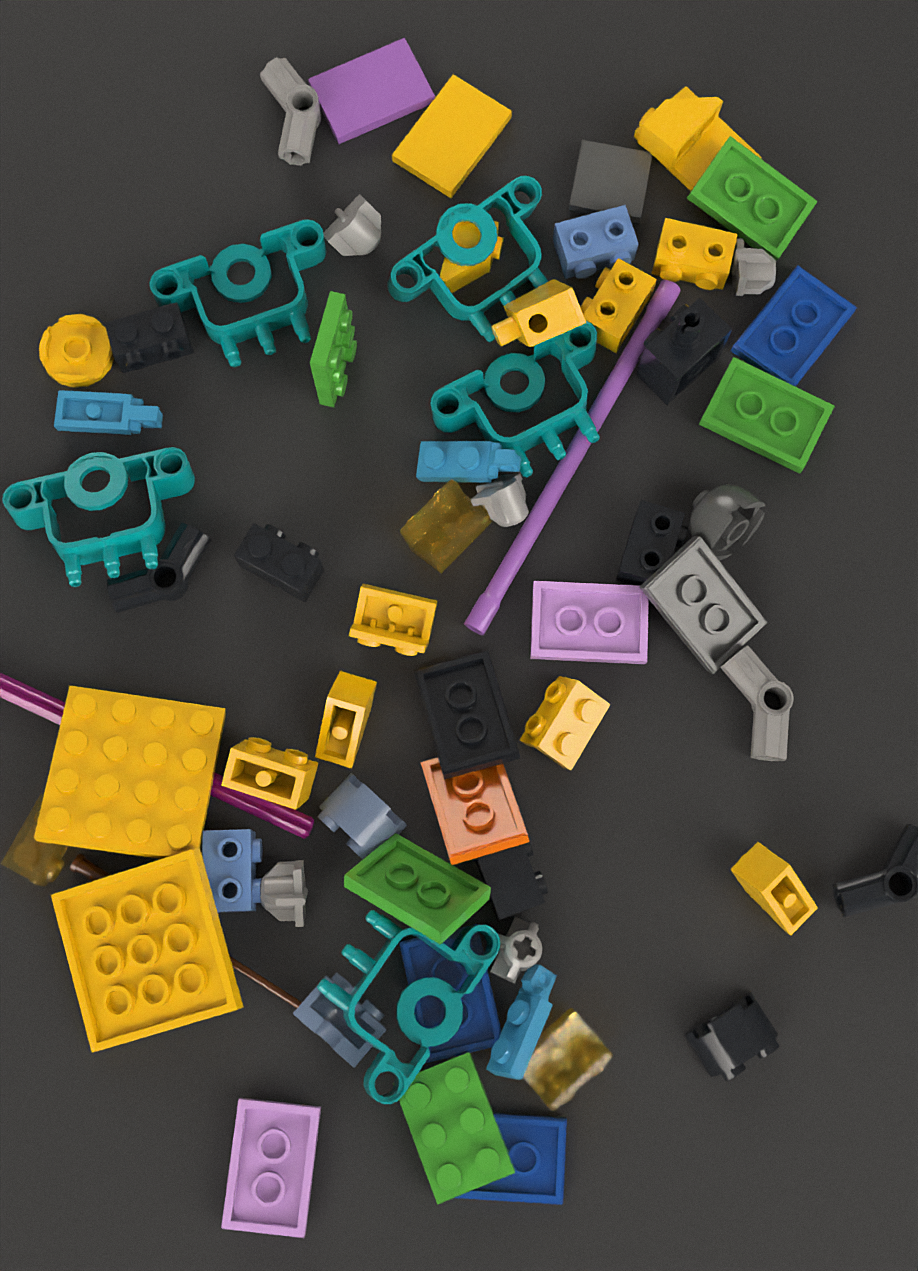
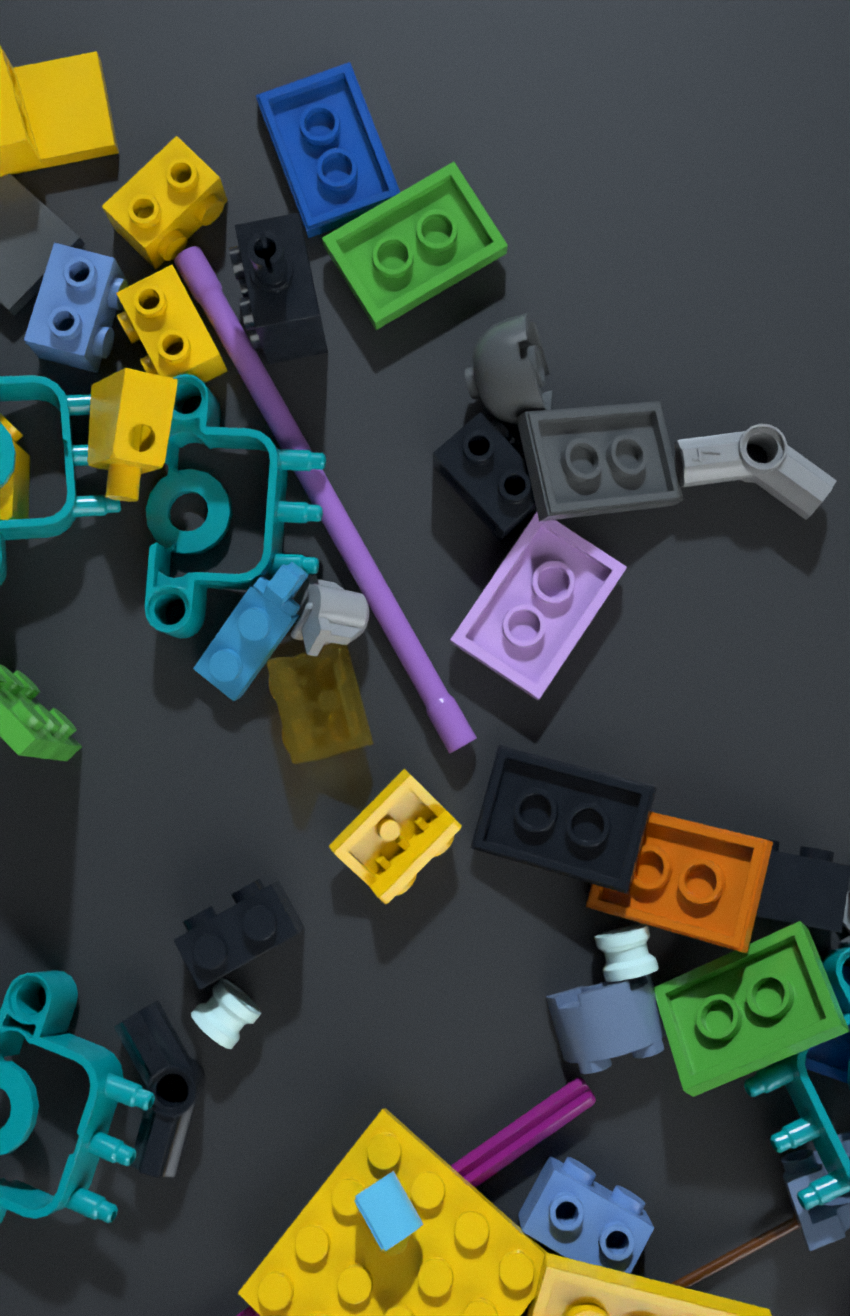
camera: 55 degrees left, 5 degrees up
yellow brick [221,737,318,810] -> none
light grey piece [261,860,308,927] -> none
yellow slope [315,671,377,768] -> none
yellow bracket [520,676,610,770] -> none
bright green plate [686,136,818,261] -> none
light grey piece [731,239,776,296] -> none
none -> light aqua wheel [191,978,261,1049]
none -> medium azure brick [354,1171,424,1251]
none -> light aqua wheel [595,924,659,982]

